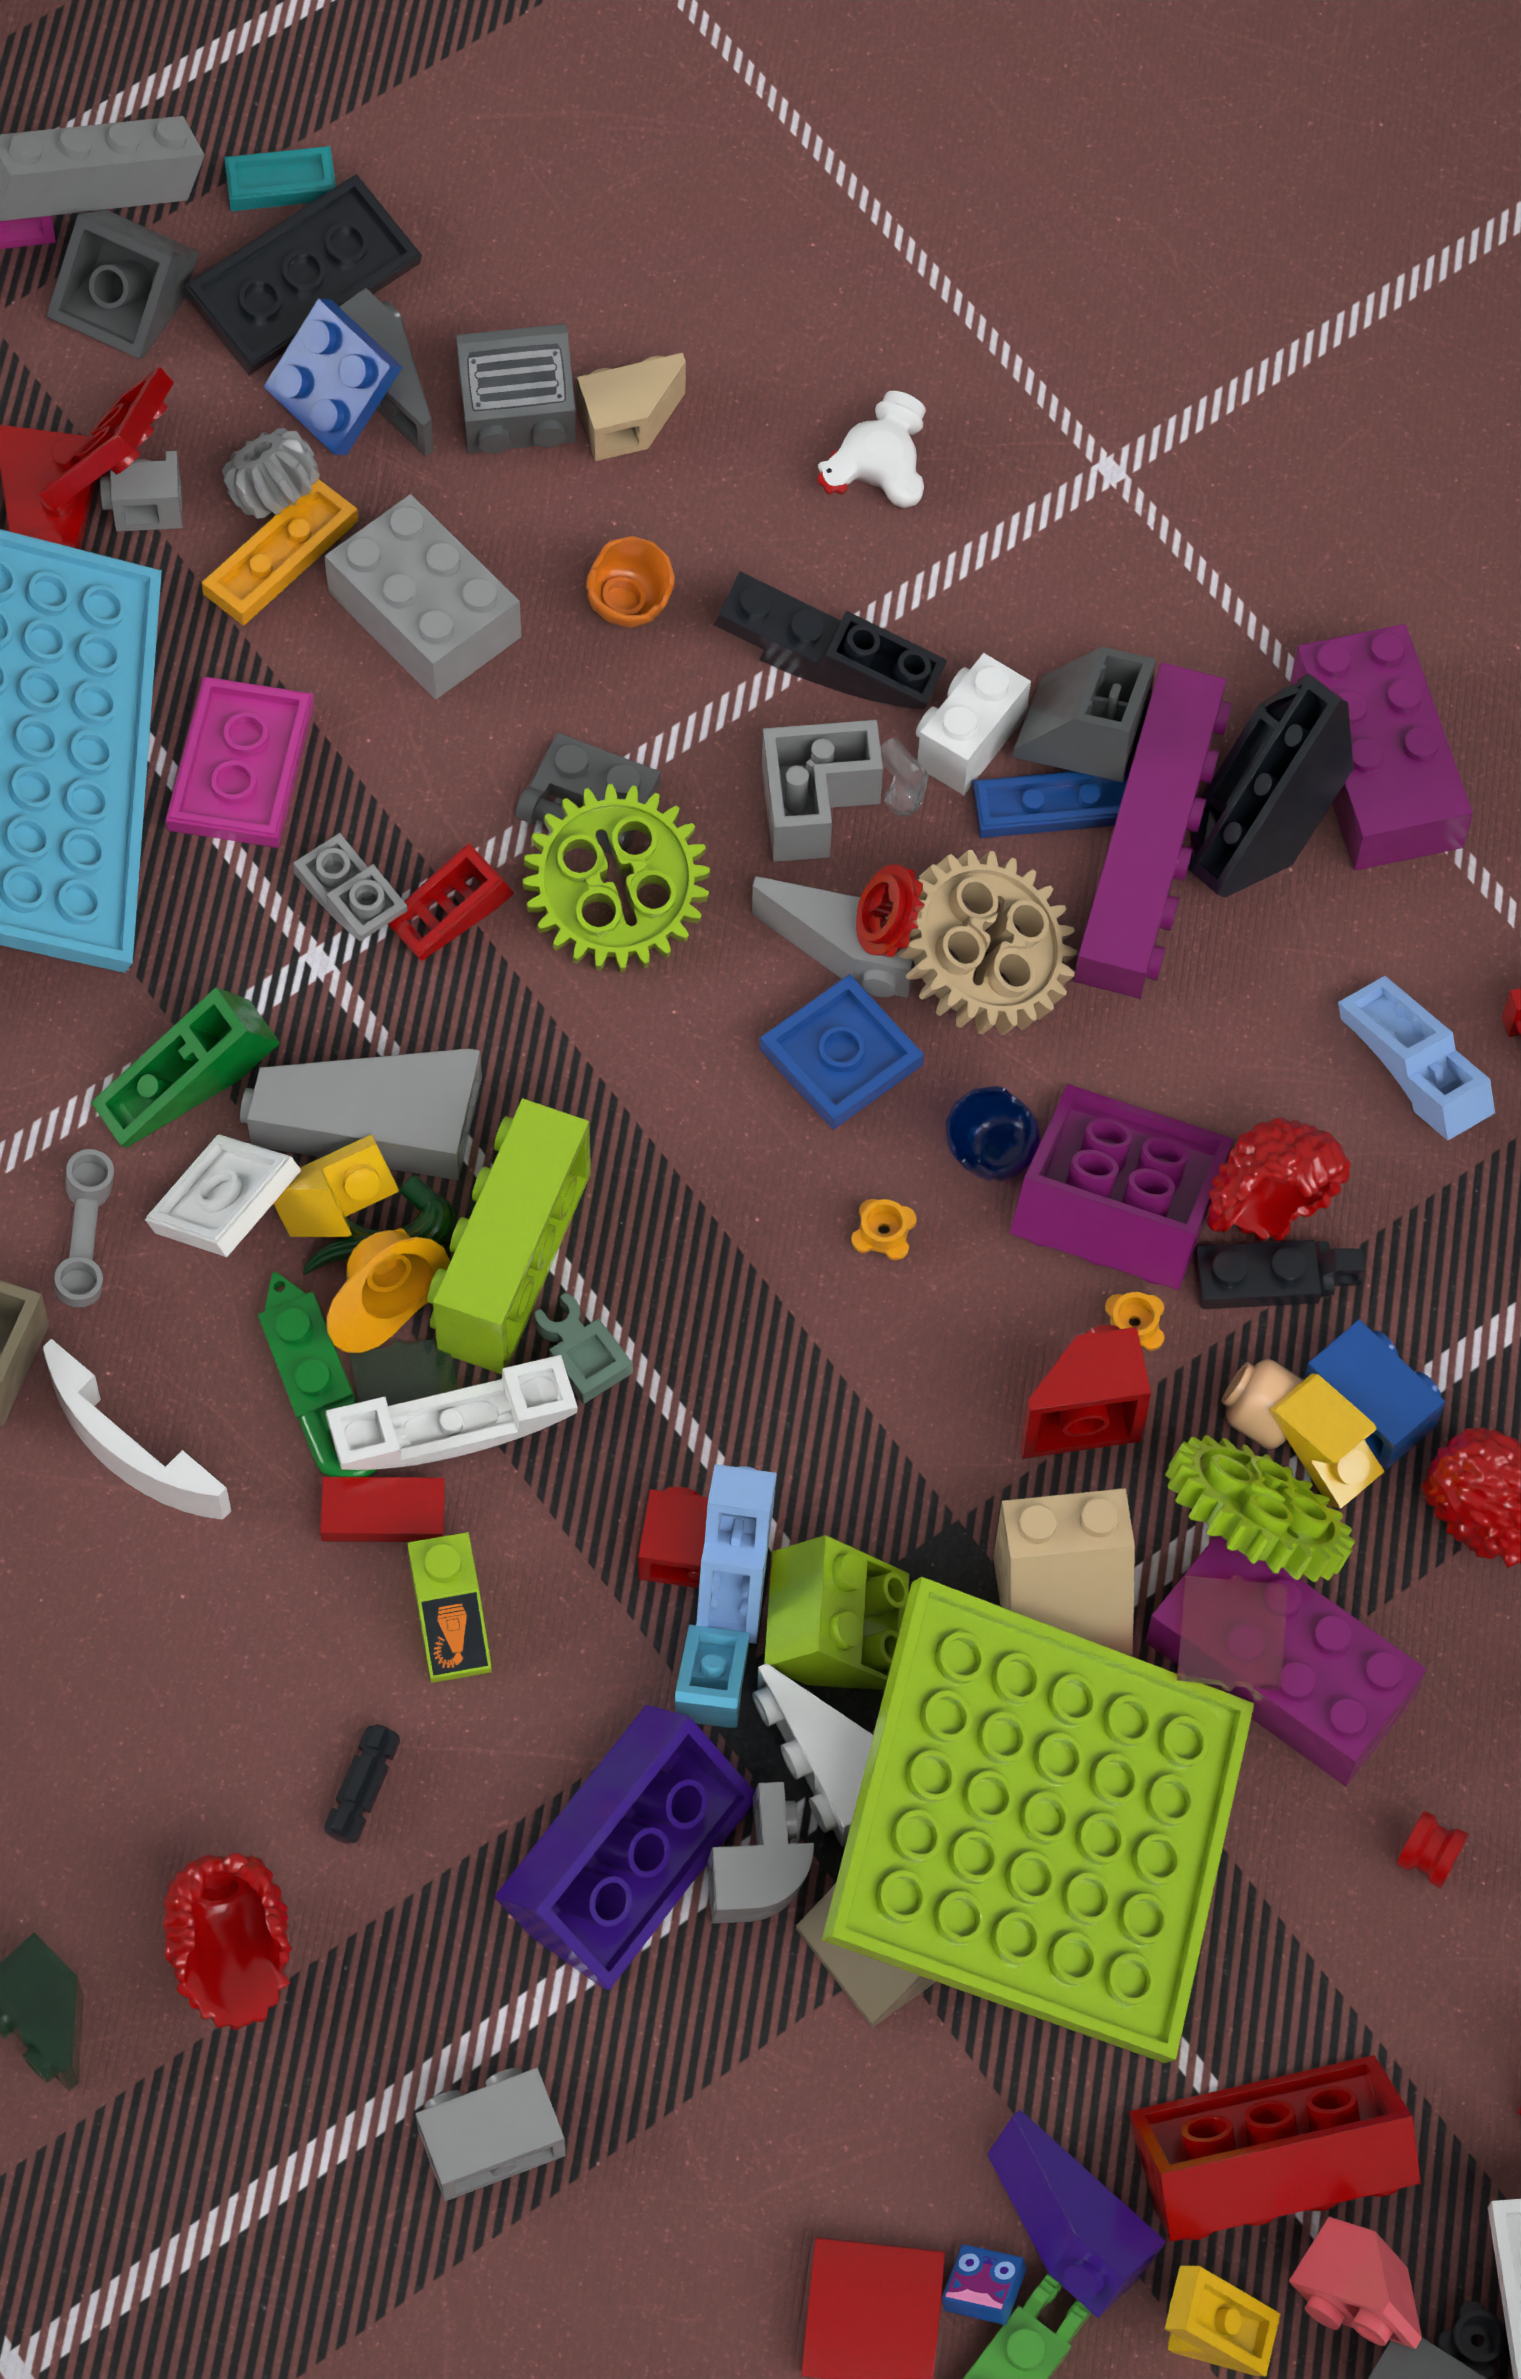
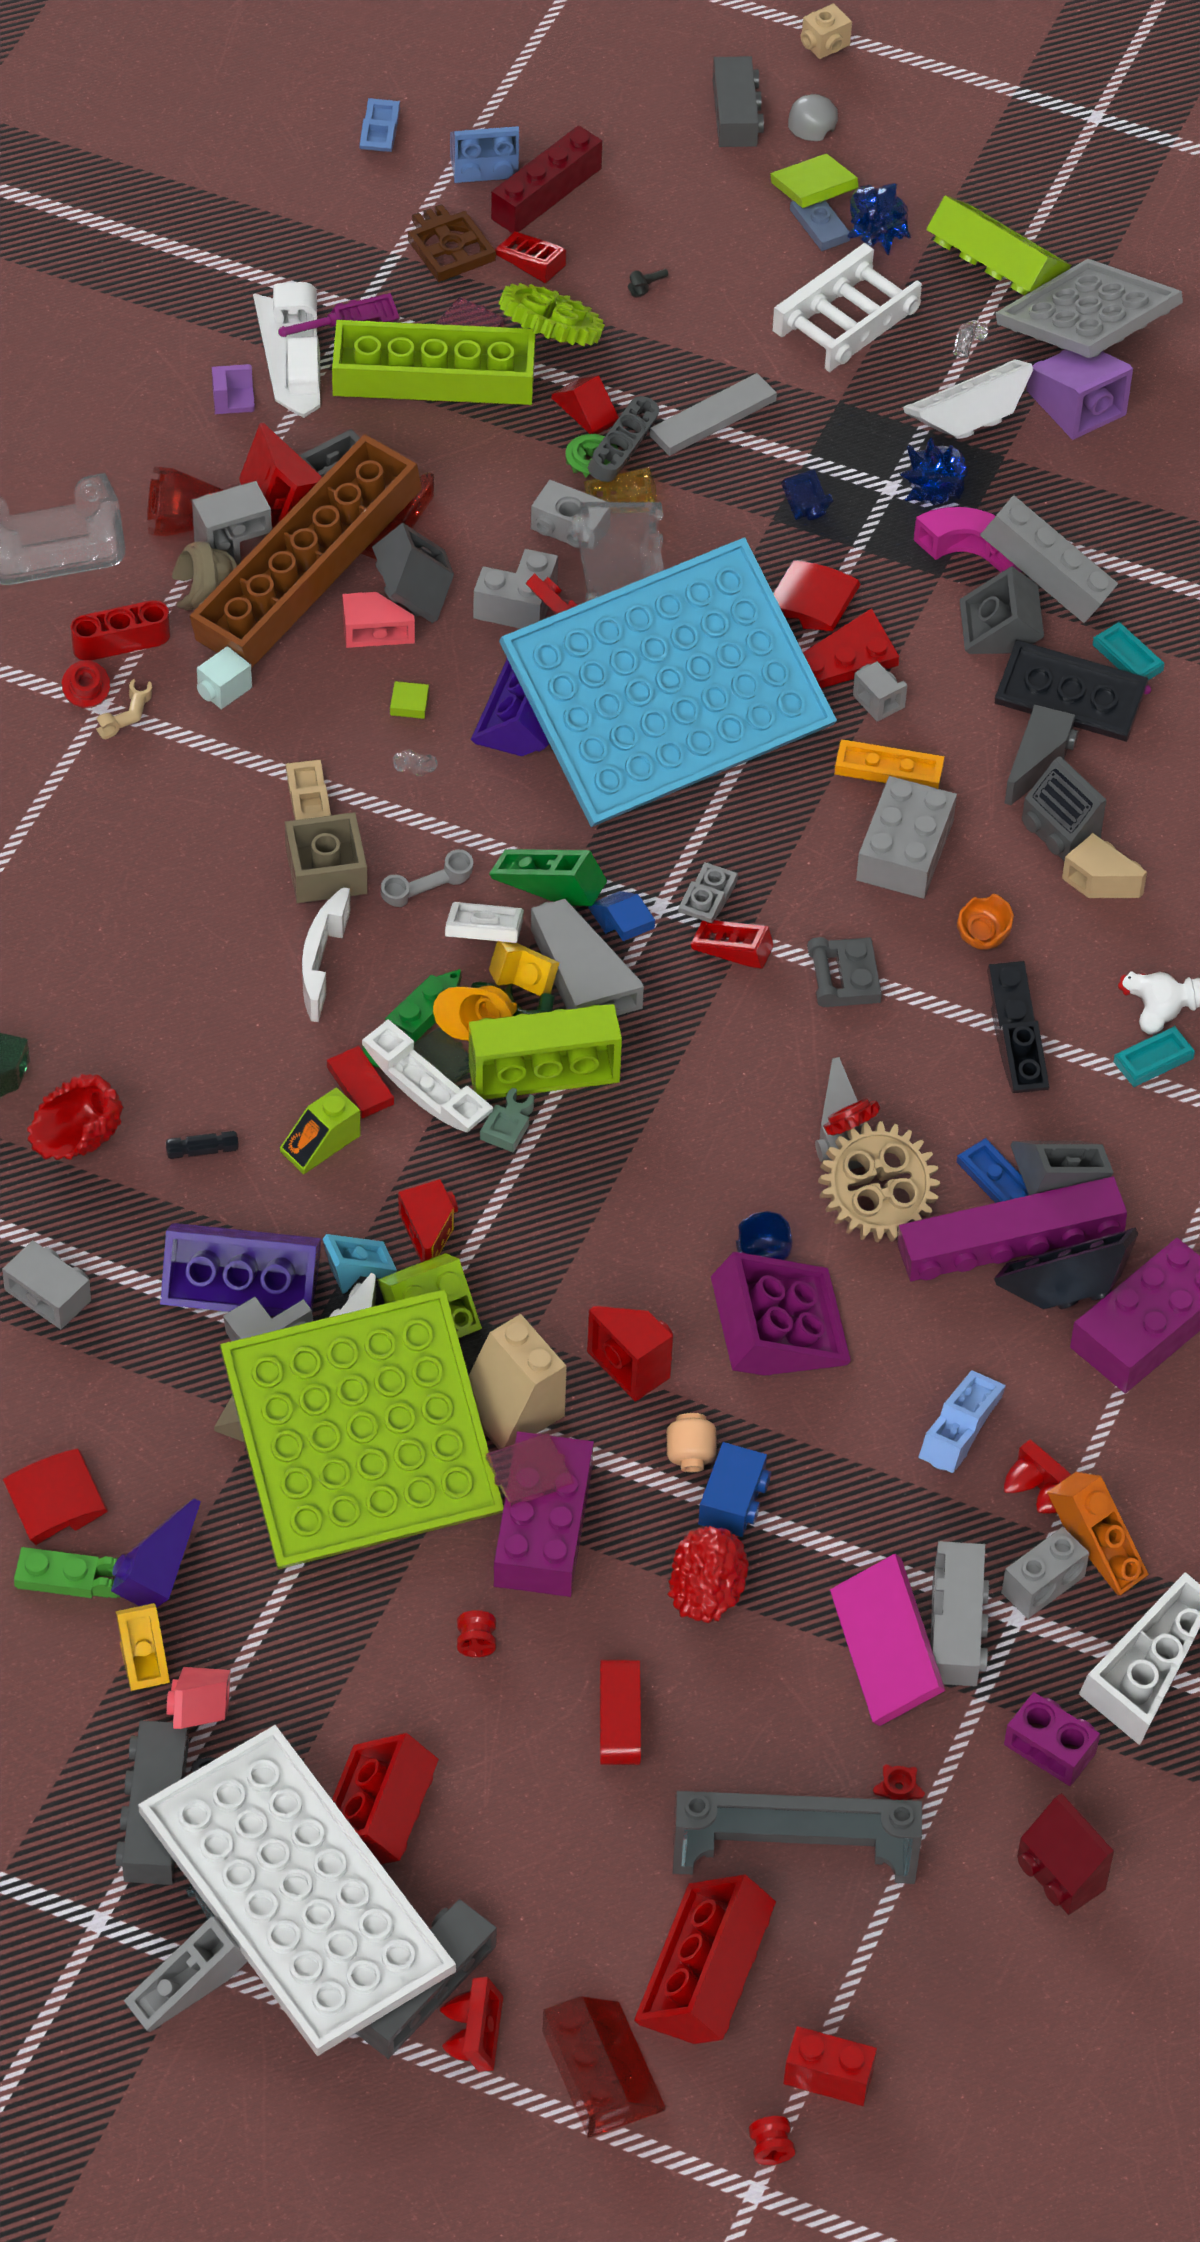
camera: 60 degrees right, 10 degrees down
red wing [39,366,174,511] -> none
dark pink tile [166,676,315,848] -> none
light grey gear [222,428,320,519] -> none
plate [263,298,403,455] -> none
lime gear [523,784,710,973] -> none
light blue slope [696,1464,777,1644] -> none
blue plate [759,974,924,1130] -> none
light grey brick [762,720,883,862] -> none
light orange plate [851,1199,917,1261] -> none
clear arm [880,738,929,816] -> none
white brick [916,653,1031,795] -> none
tile [941,2244,1026,2325] -> none
light orange plate [1105,1292,1165,1351] -> none
red slope [1129,2055,1421,2242] -> none
lime gear [1165,1435,1355,1582] -> none
black hinge [1195,1240,1365,1309] -> none
red piece [1206,1117,1351,1241] -> none
yellow slope [1268,1373,1384,1508] -> none
none -> blue slope [588,891,655,941]
none -> teal tile [1113,1026,1195,1088]

